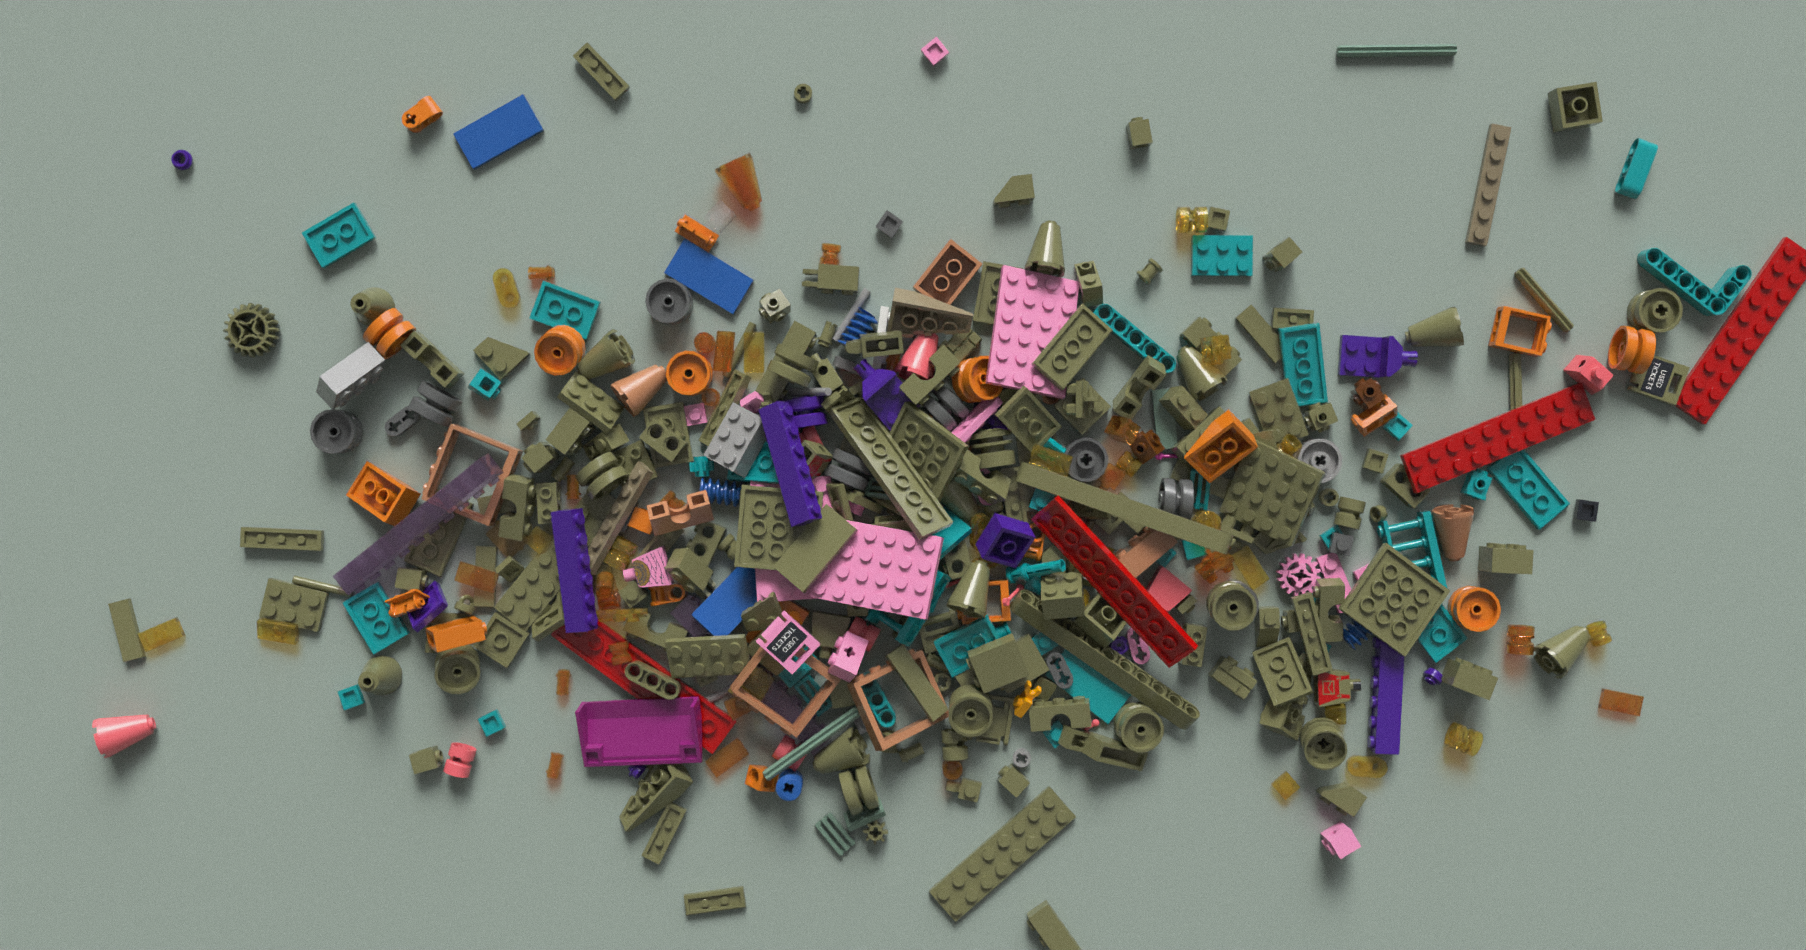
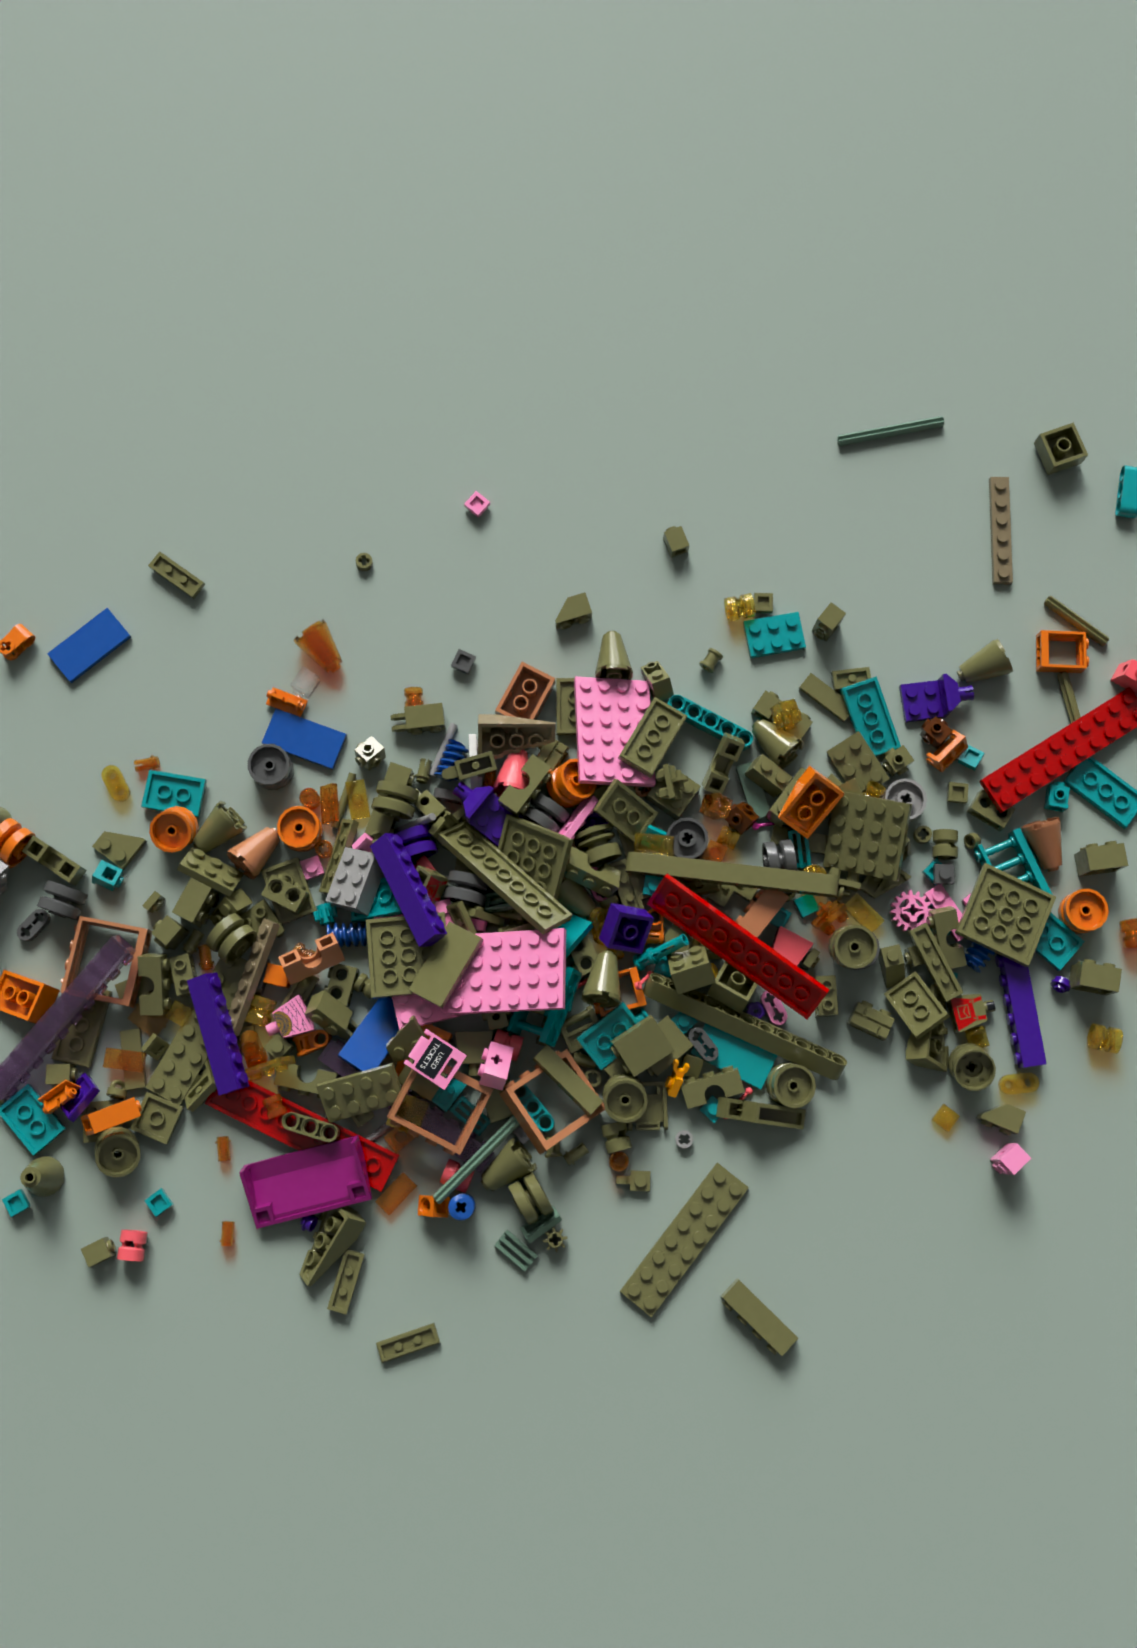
camera: 15 degrees left, 10 degrees down
olive brick [998,764,1030,798] -> none

